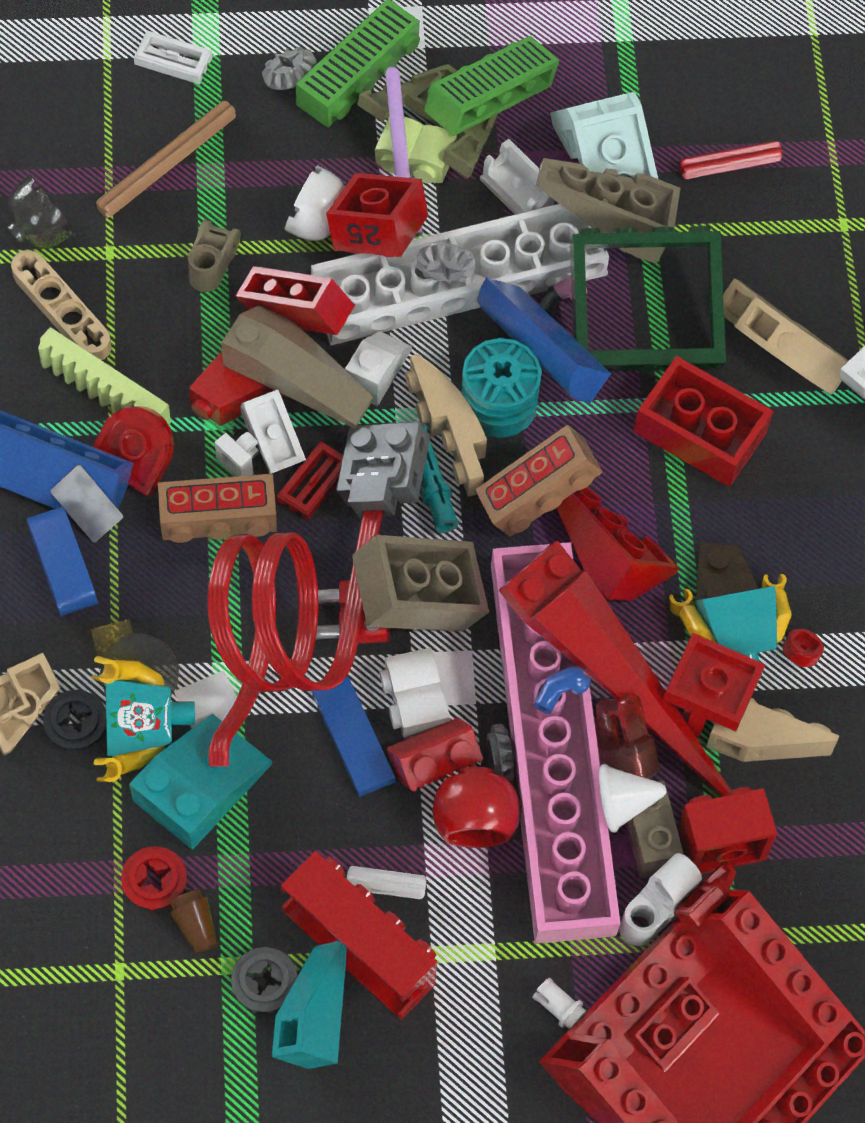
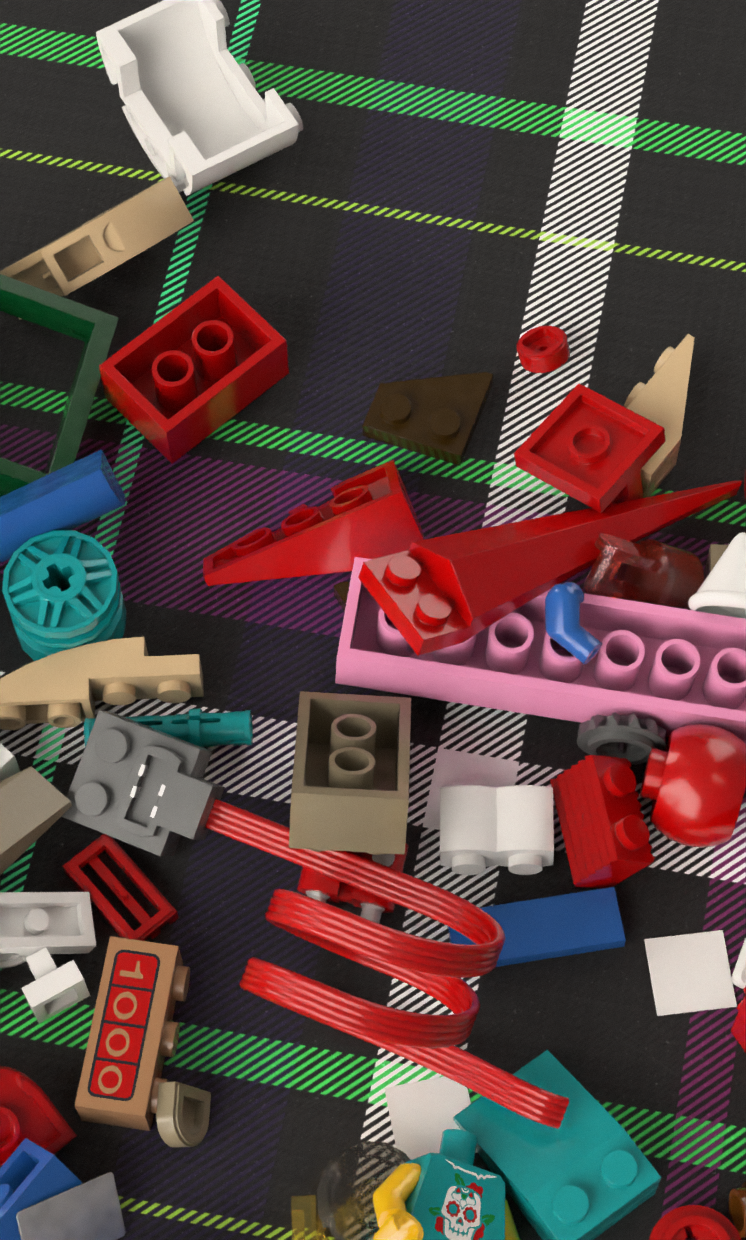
camera: 70 degrees left, 0 degrees up
medium nougat brick [475,425,603,537] -> none
teal torso [669,574,792,676] -> none
none -> dark tan tile [156,1081,211,1148]
none -> white sticker [644,930,737,1016]

